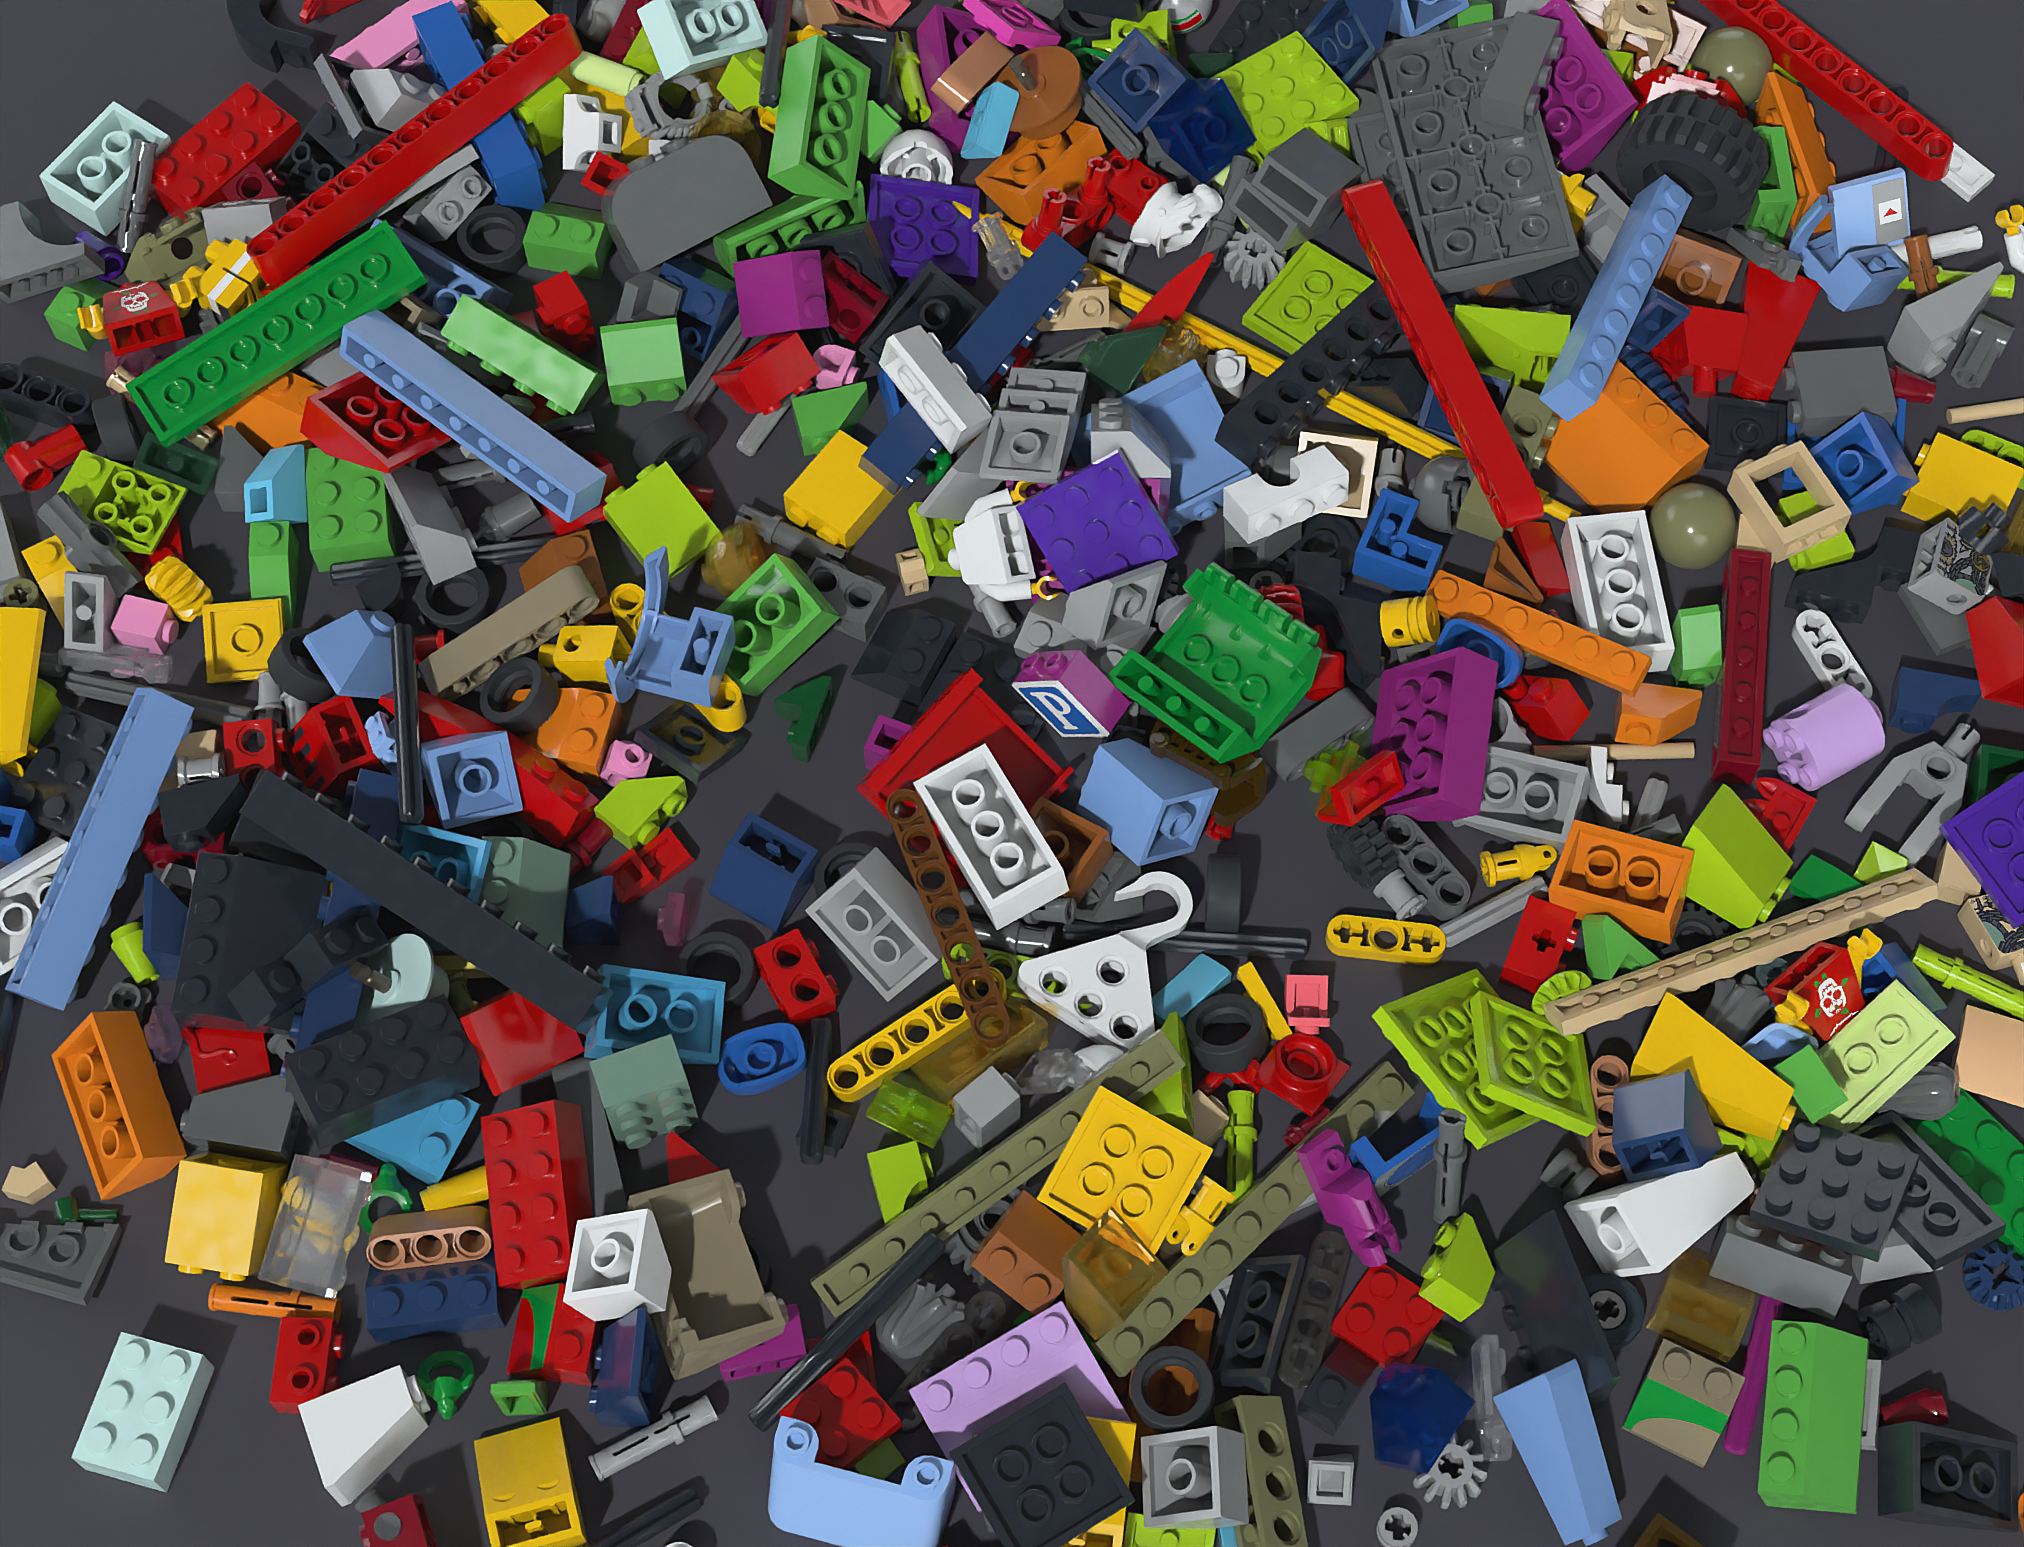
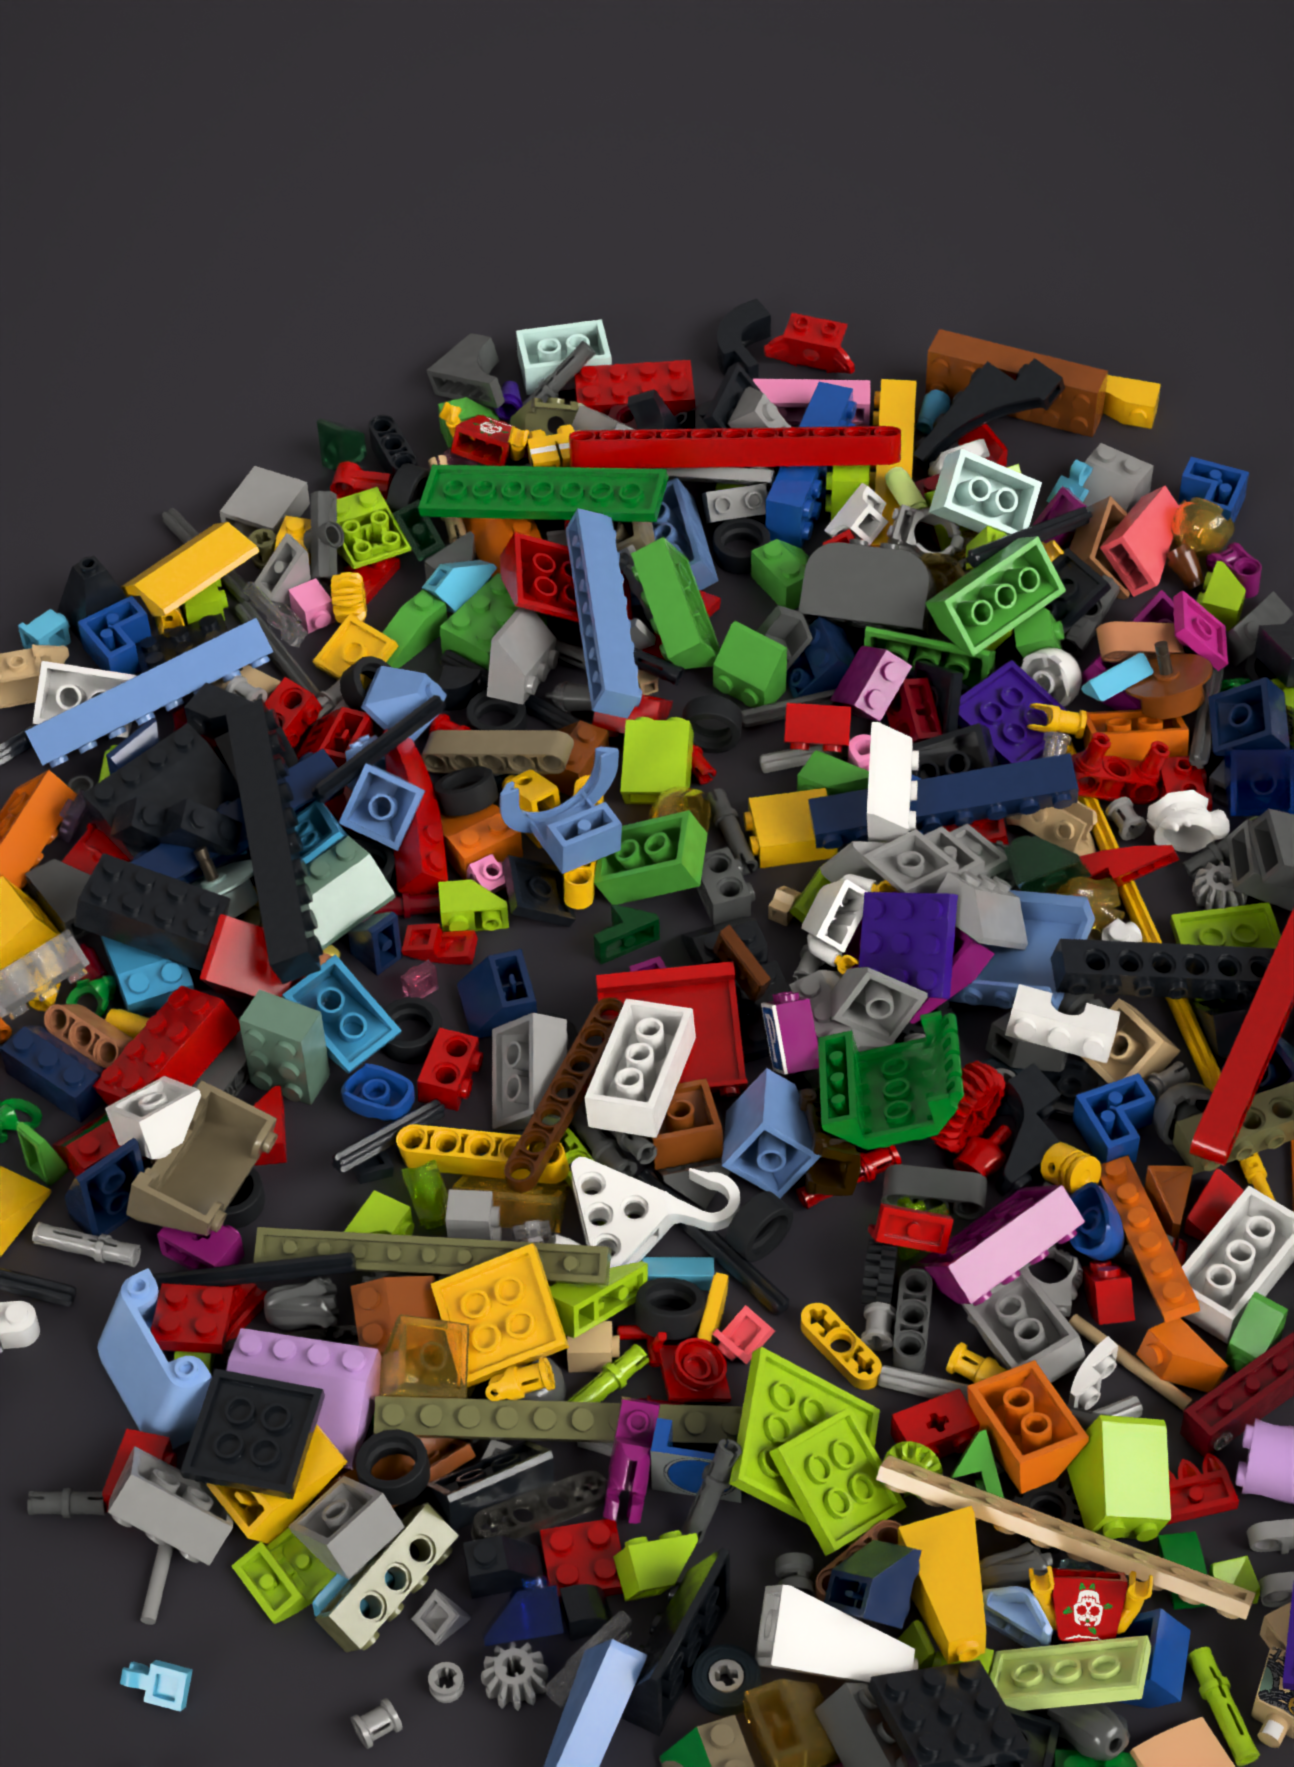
camera: 45 degrees right, 15 degrees down
red brick [533,270,597,355] -> none
lime pin [893,31,931,123] -> none
bright green slope [1774,1044,1848,1124] -> none
none -> black arch [627,389,683,430]
none -> reddish brown tile [713,925,771,1002]
none -> yellow piece [1027,703,1087,739]

